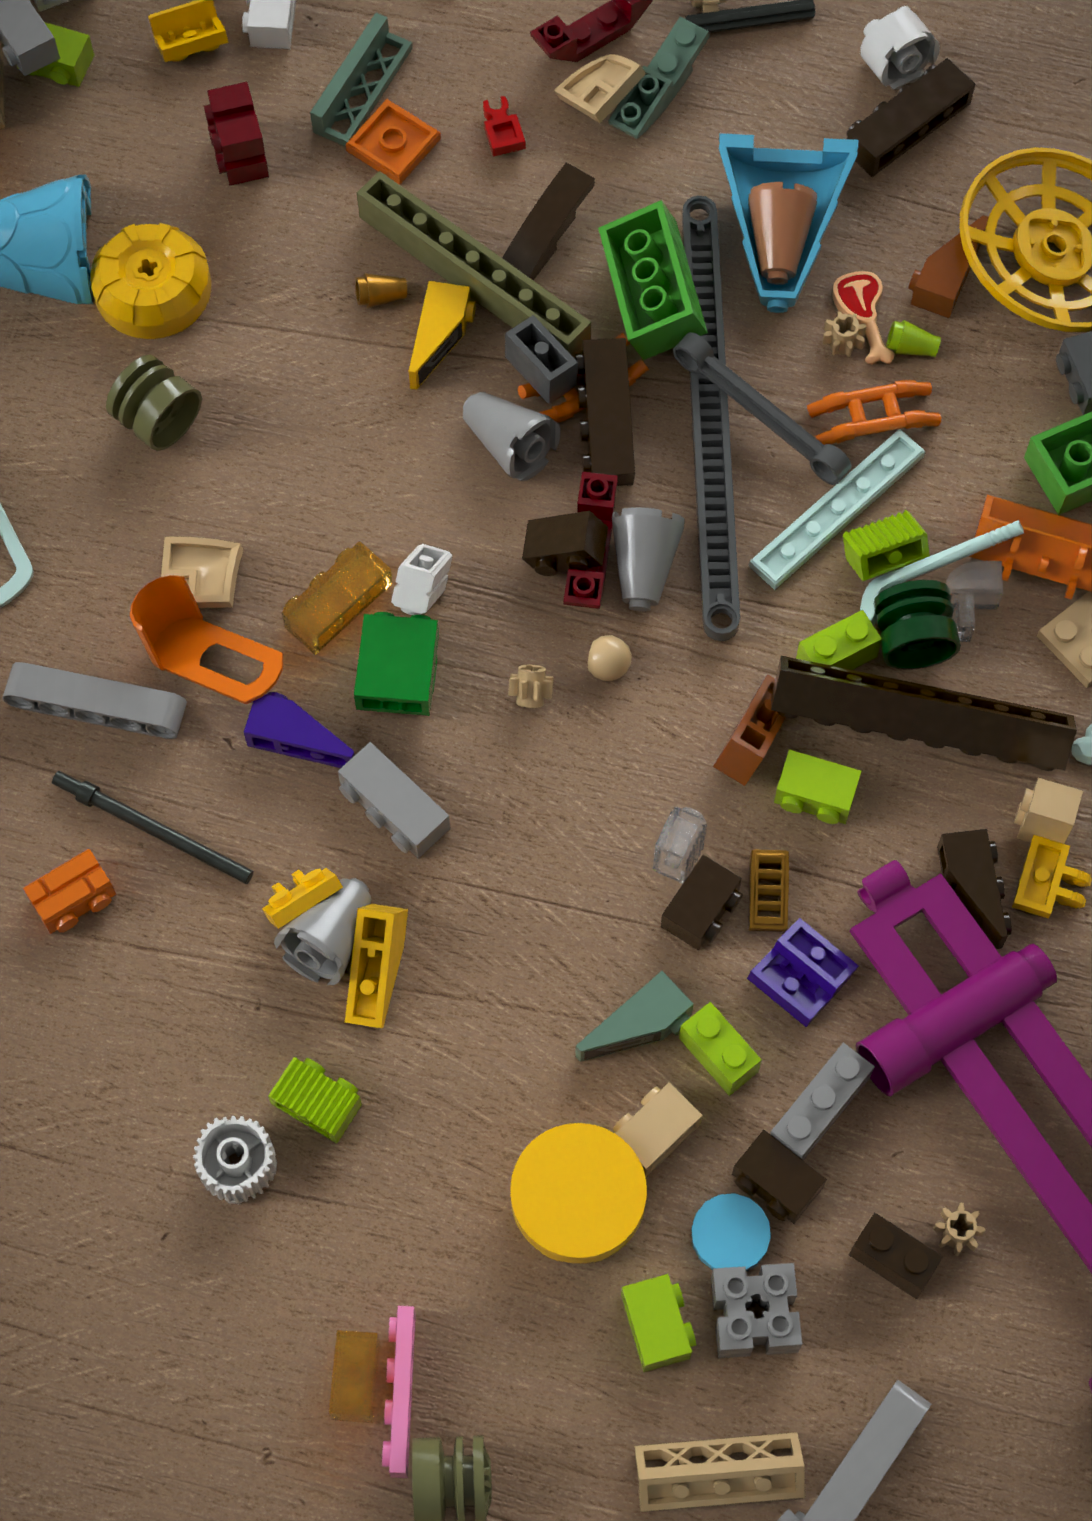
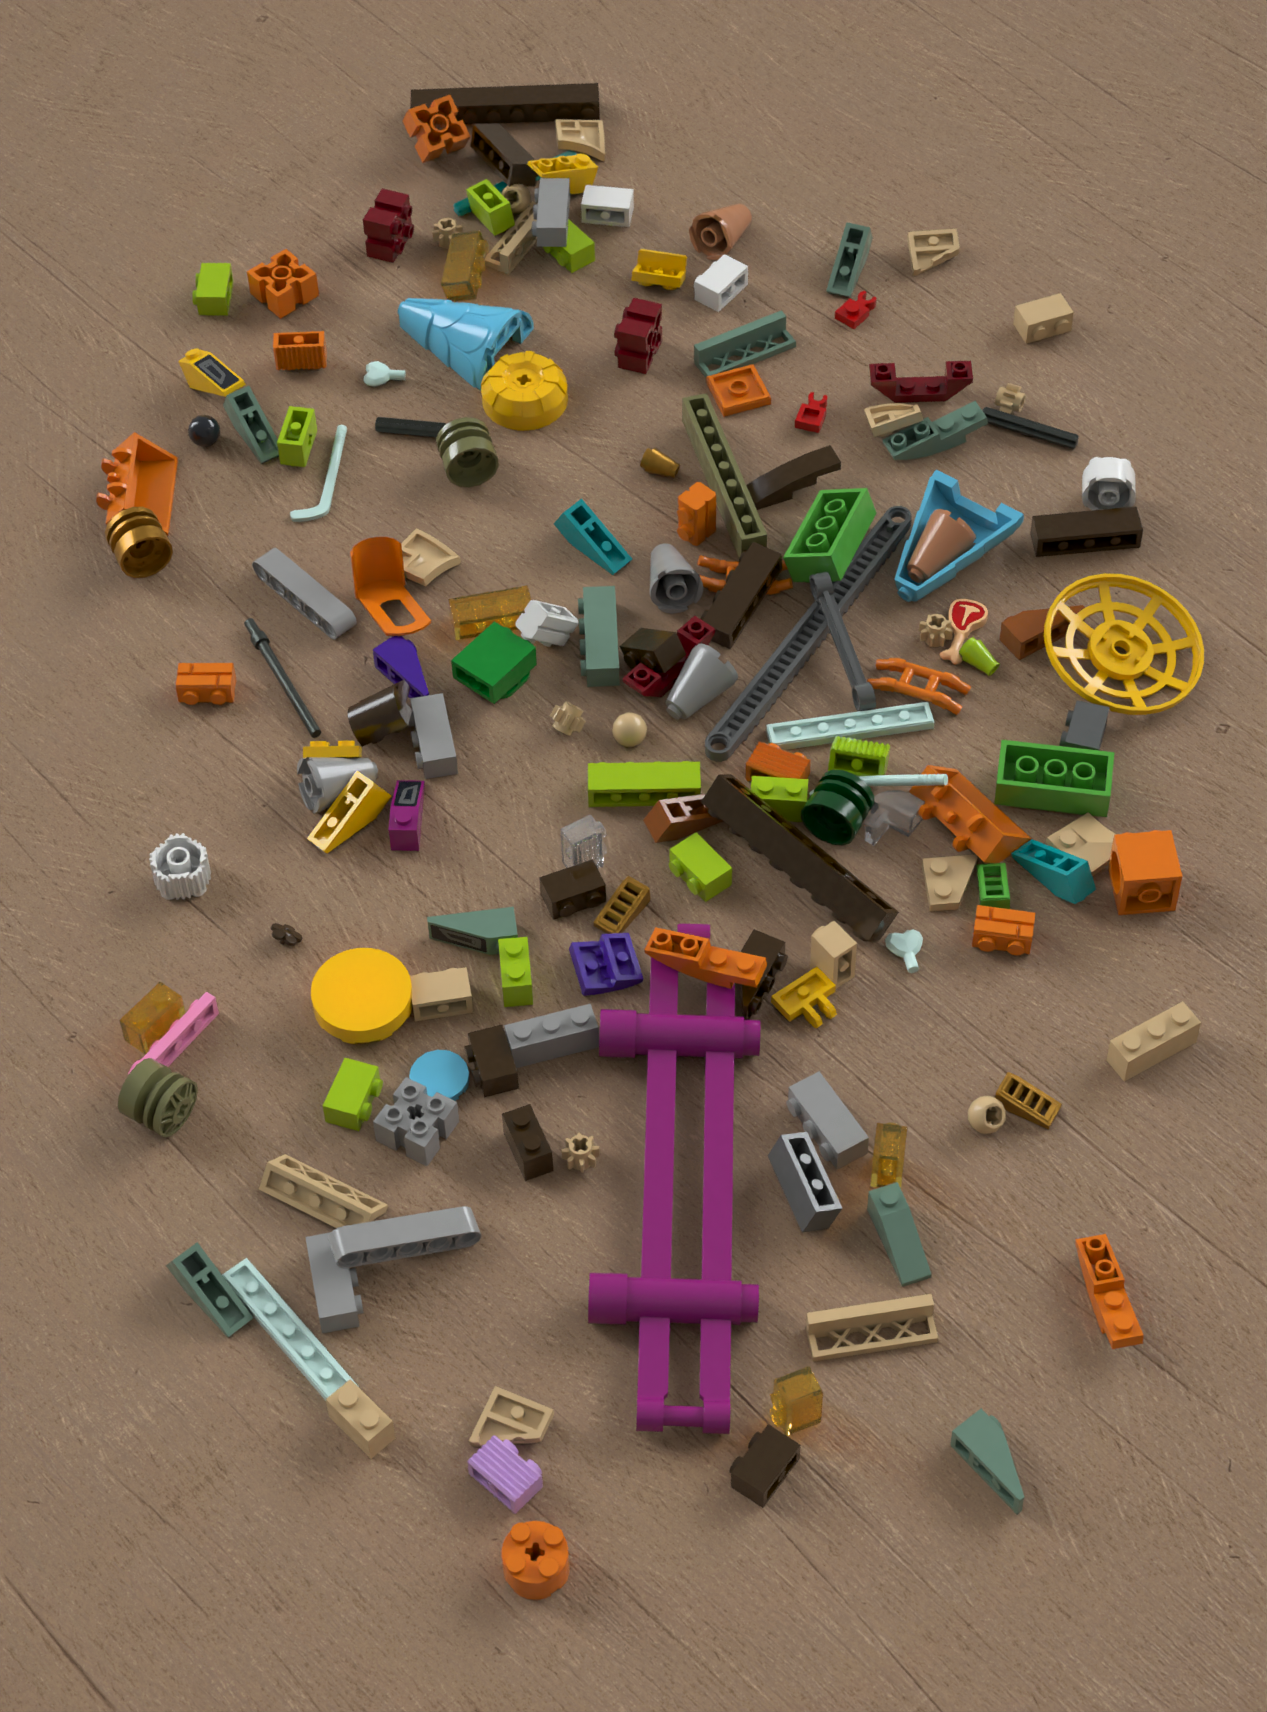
camera: 35 degrees right, 15 degrees down
lime brick [268,1057,362,1144] -> none
yellow slope [408,281,476,390] -> none
dark grey brick [505,315,578,404] -> none
none -> dark brown plant [271,923,303,946]
none -> dark brown brick [348,680,412,747]
none -> pearl dark grey axle [375,417,447,437]
none -> magenta slope [388,780,425,851]
none -> teal slope [554,498,632,575]
none -> sand green brick [578,586,620,687]
none -> lime brick [588,761,701,807]
none -> orange slope [644,927,767,989]
none -> orange brick [677,482,716,546]
none -> orange brick [745,741,811,781]

